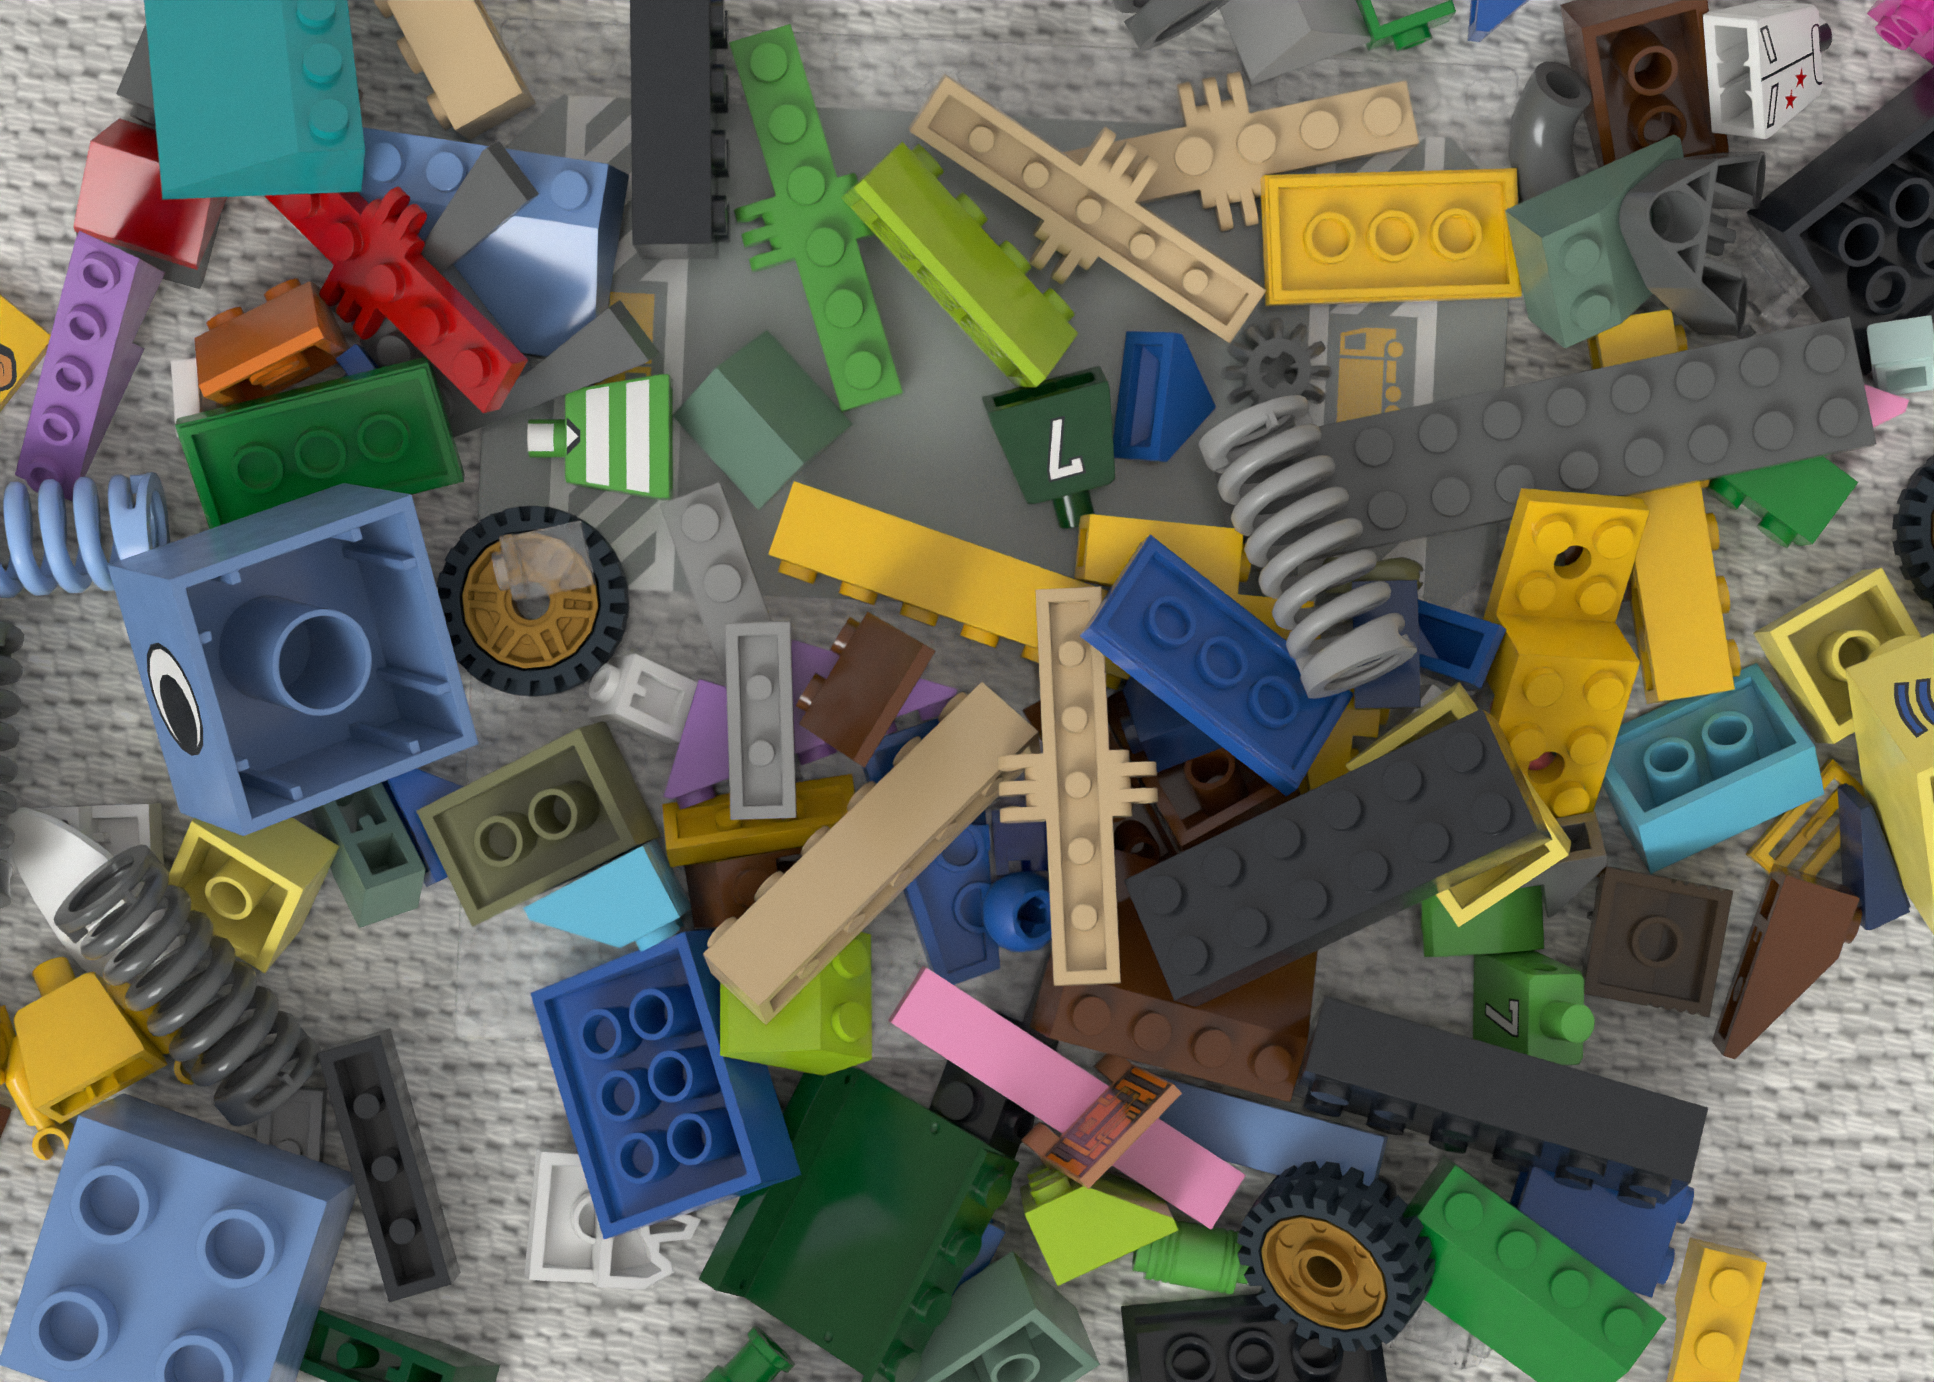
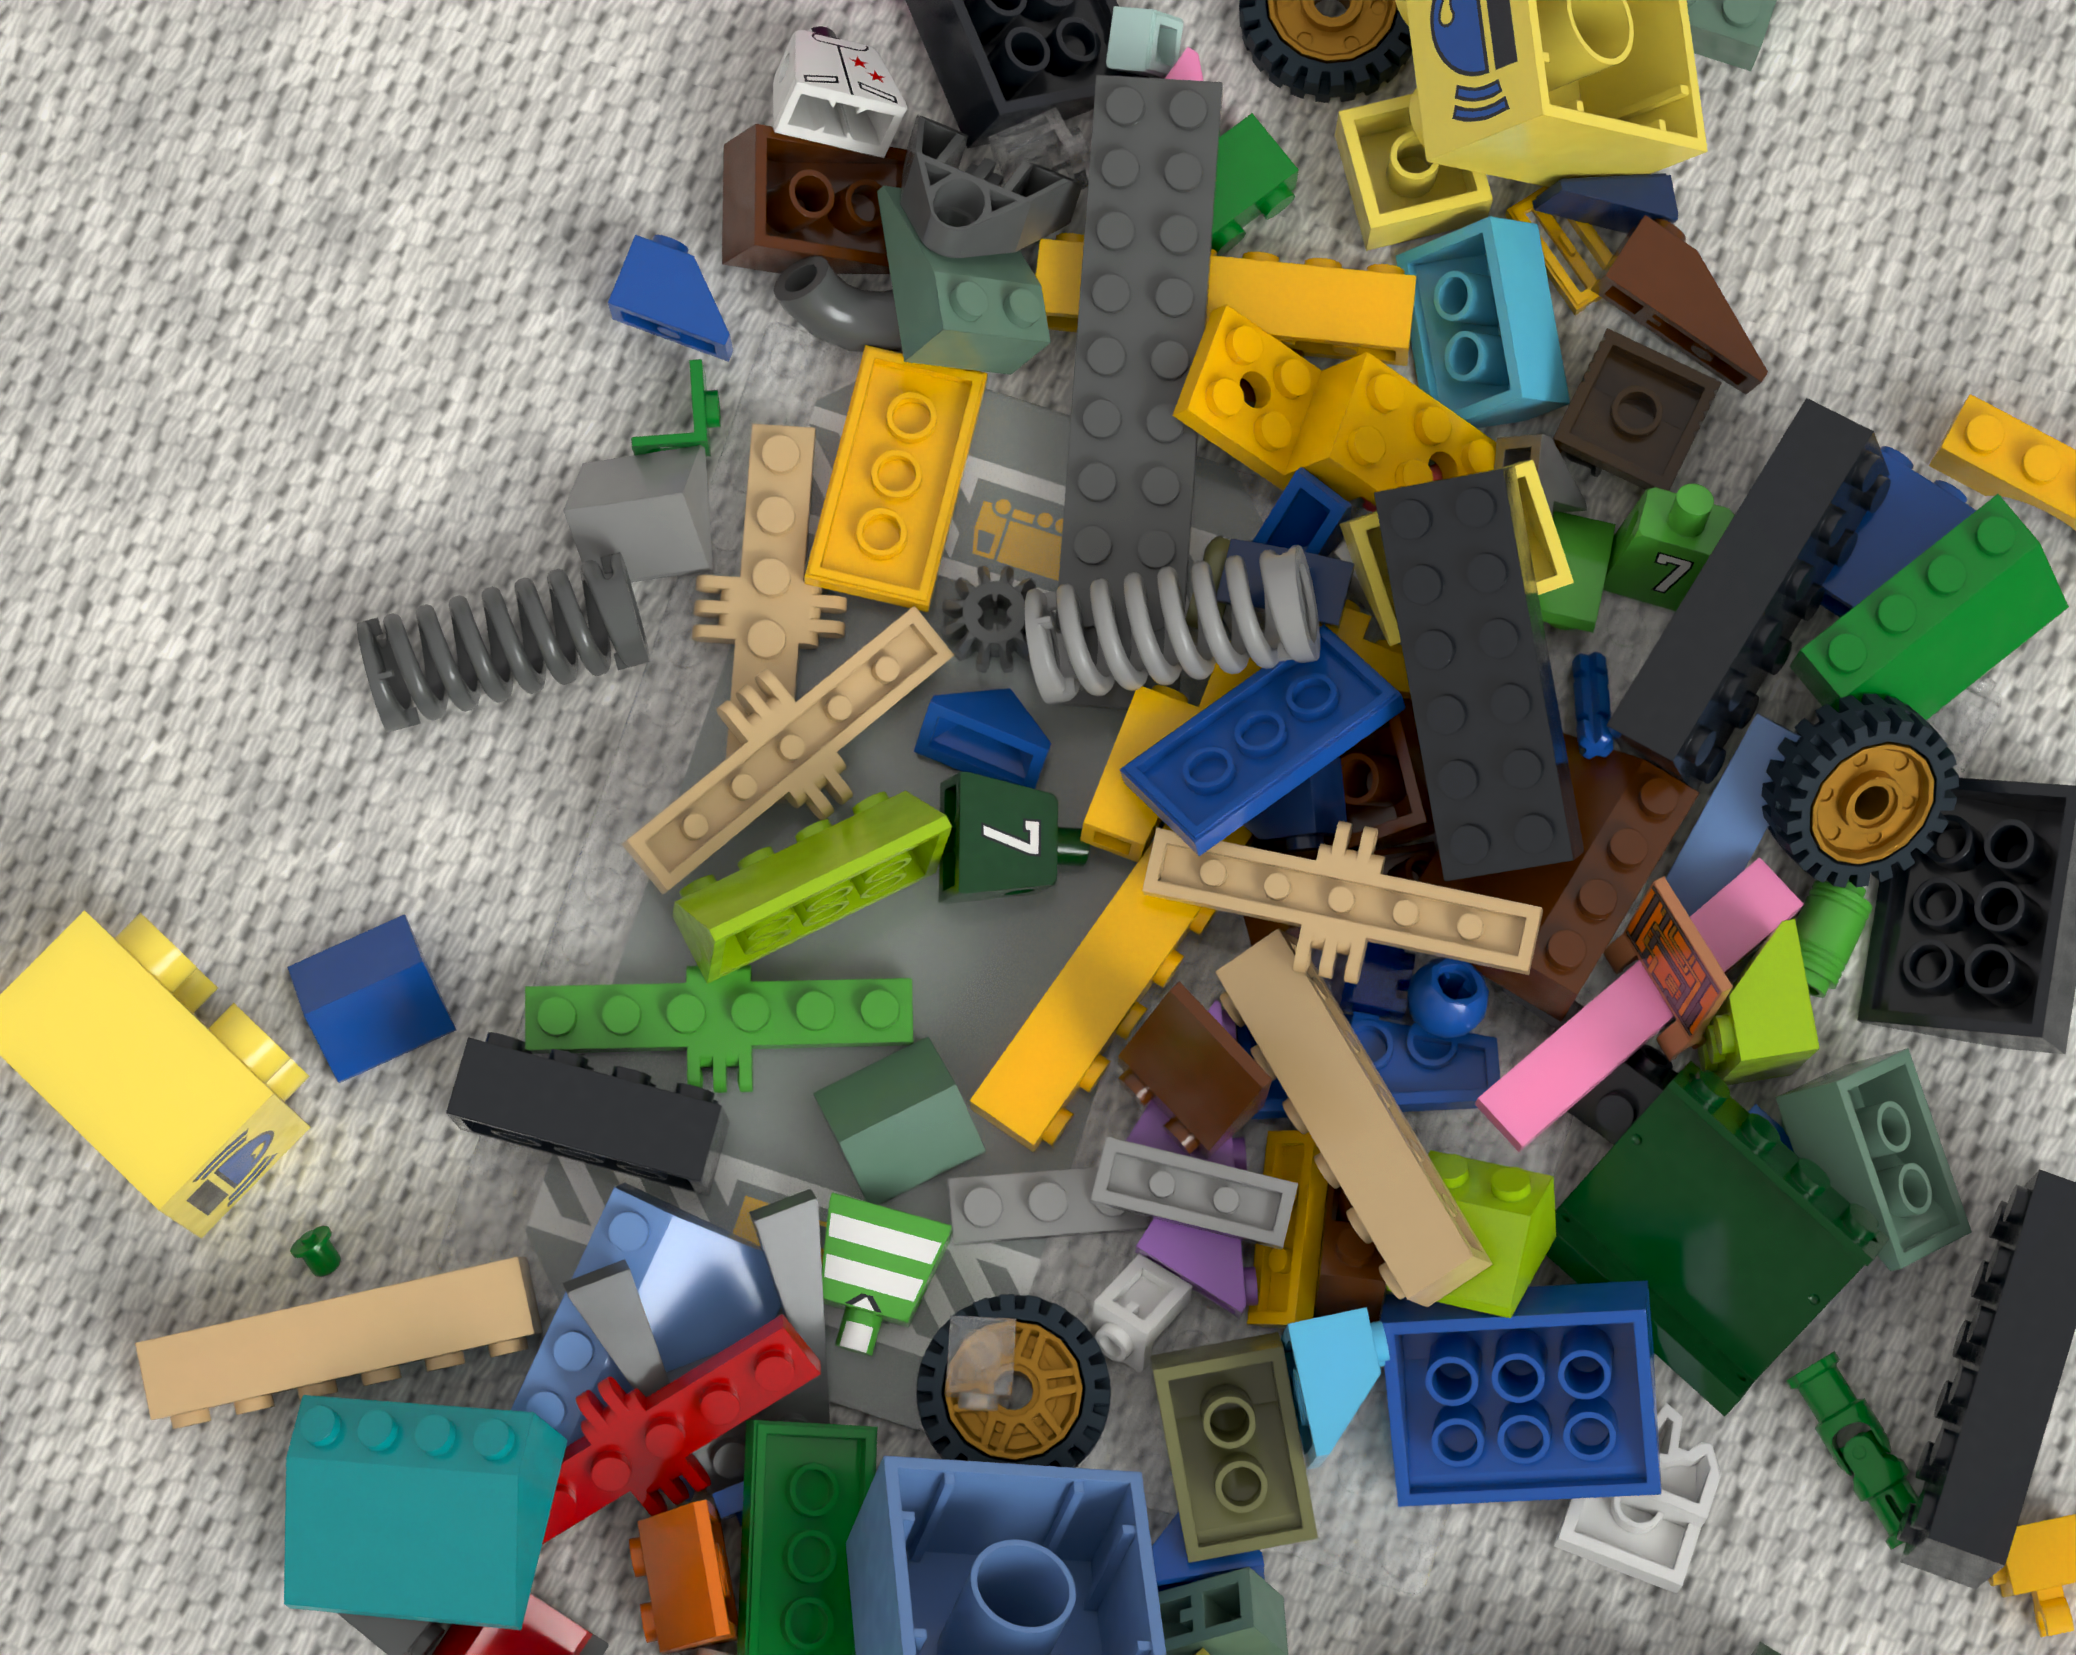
camera: 75 degrees left, 10 degrees down
none -> blue axle [1572,651,1614,759]

